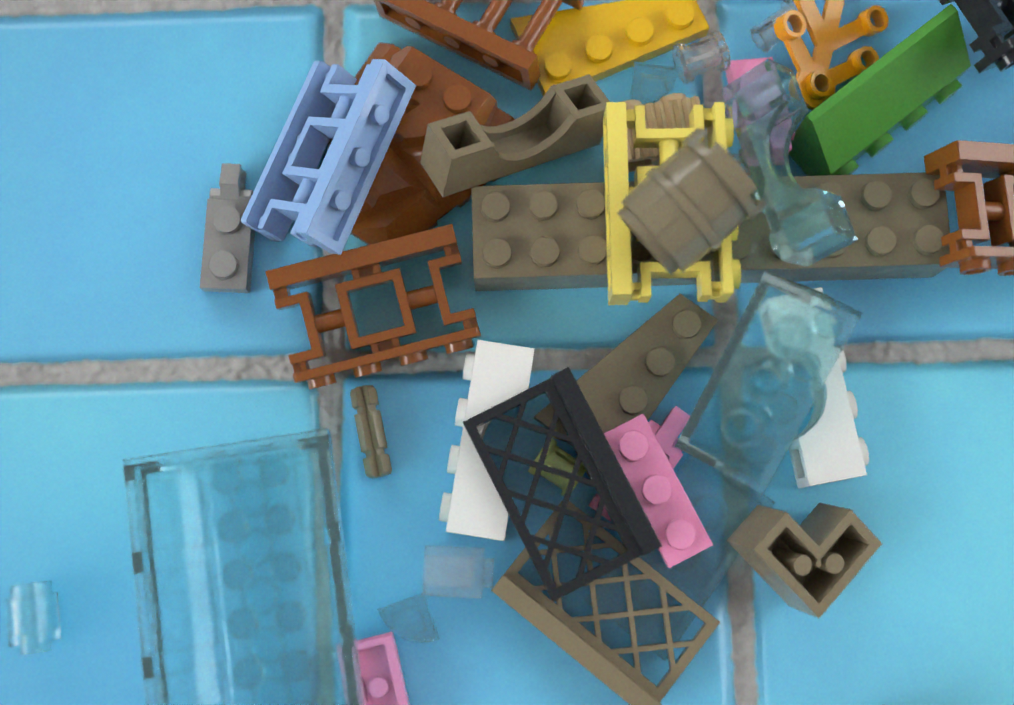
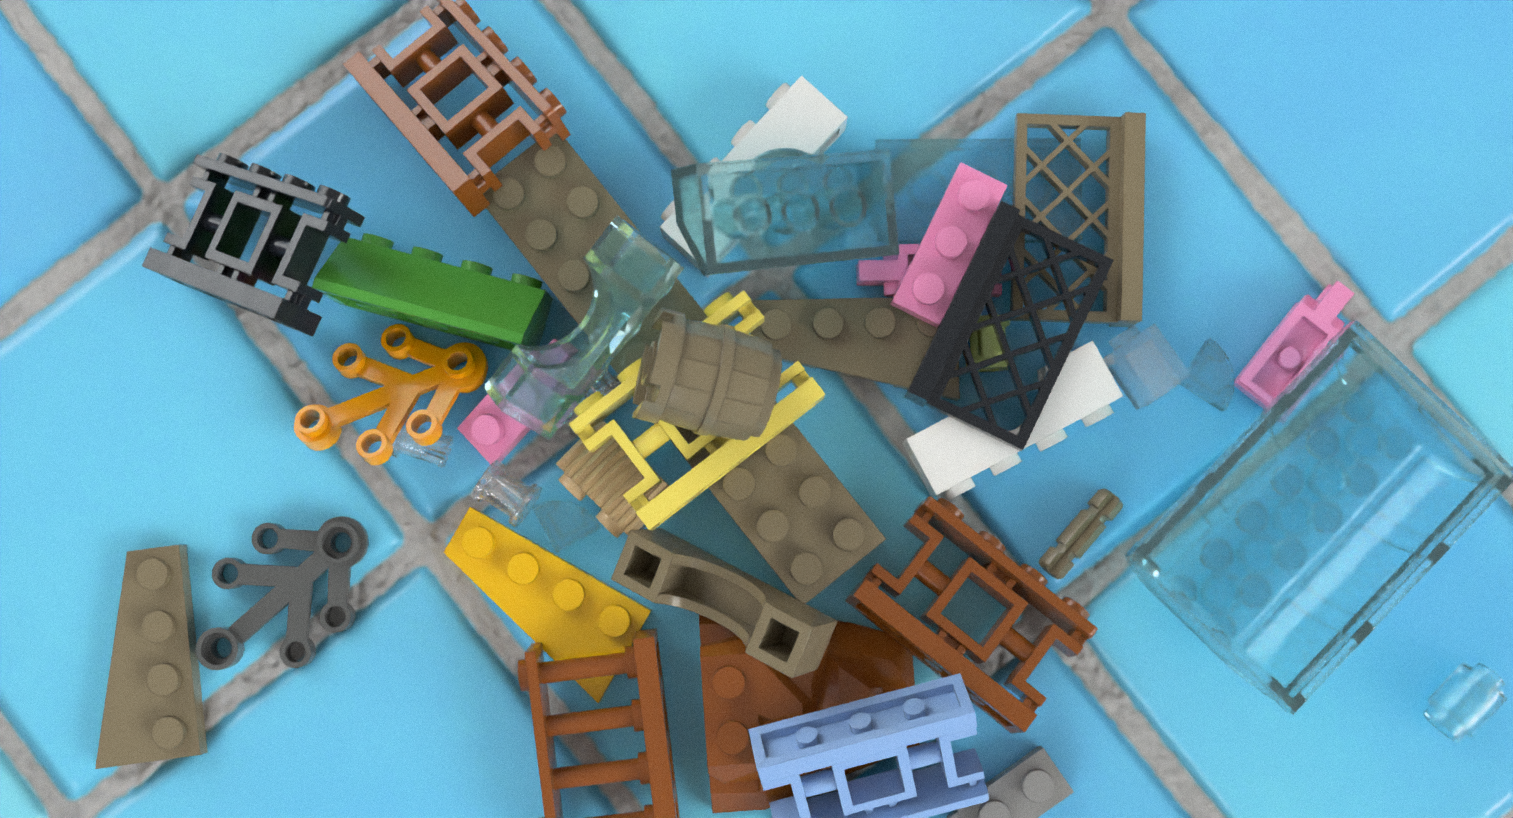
camera: 125 degrees left, 5 degrees up
dark tan brick [726,503,882,618] -> none

